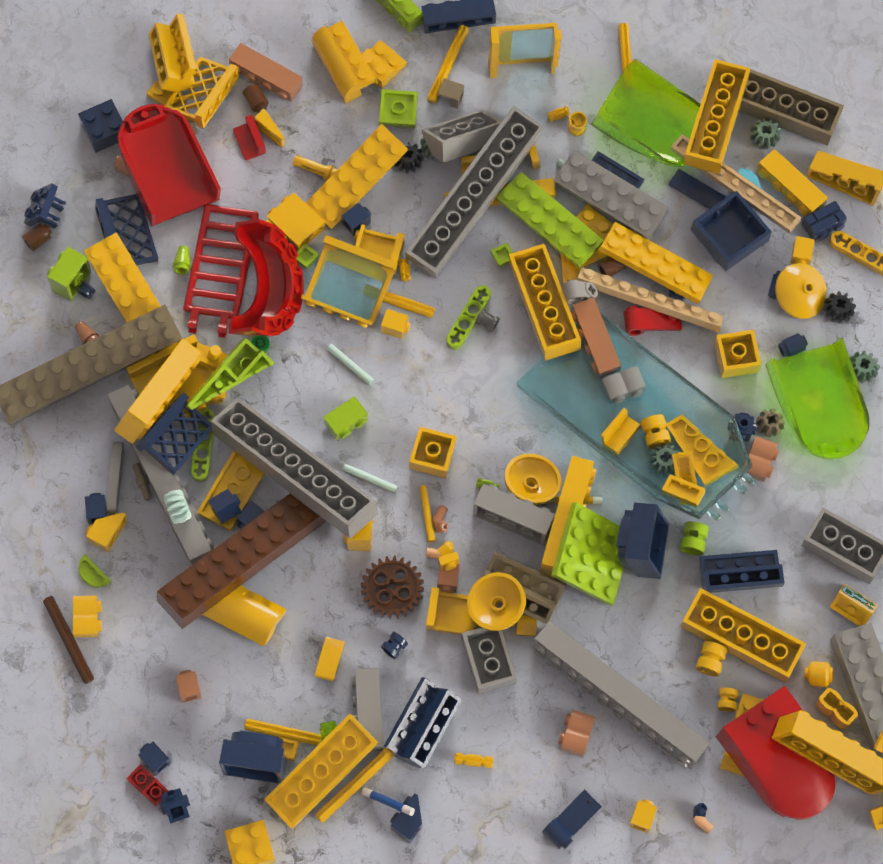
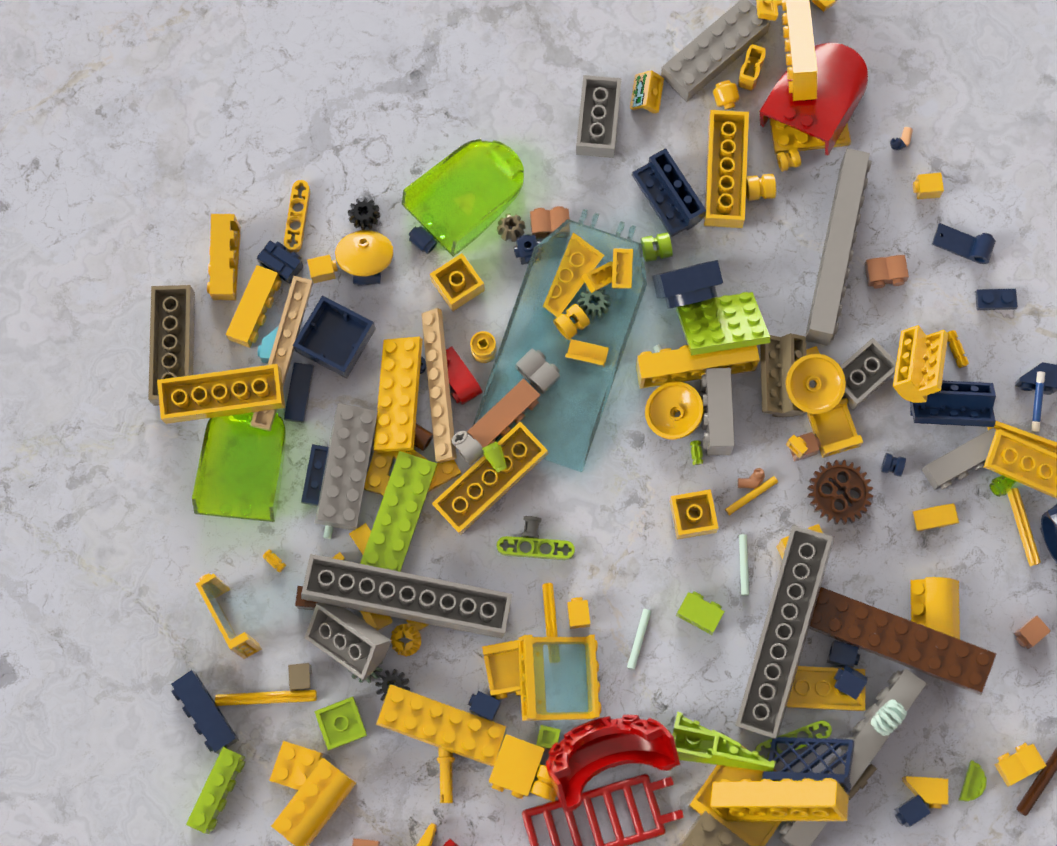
camera: 110 degrees left, 5 degrees up
light grey beam [106,442,124,514] -> none
yellow tile [196,343,228,371] -> none
yellow tile [279,737,299,762] -> none
yellow piece [399,258,411,282] -> none
arm [426,541,454,559] -> none
lime plate [490,242,513,268] -> none
yellow wheel [568,112,587,136] -> none
yellow axle [618,23,633,90] -> none
sand green gear [750,118,781,150] -> none
sand green gear [847,350,880,383] -> none
none -> yellow gear [390,623,421,657]
none -> yellow wheel [470,331,497,363]
none -> lime cone [482,441,507,473]
none -> yellow brick [893,325,948,403]
none -> dark blue plate [975,289,1018,310]

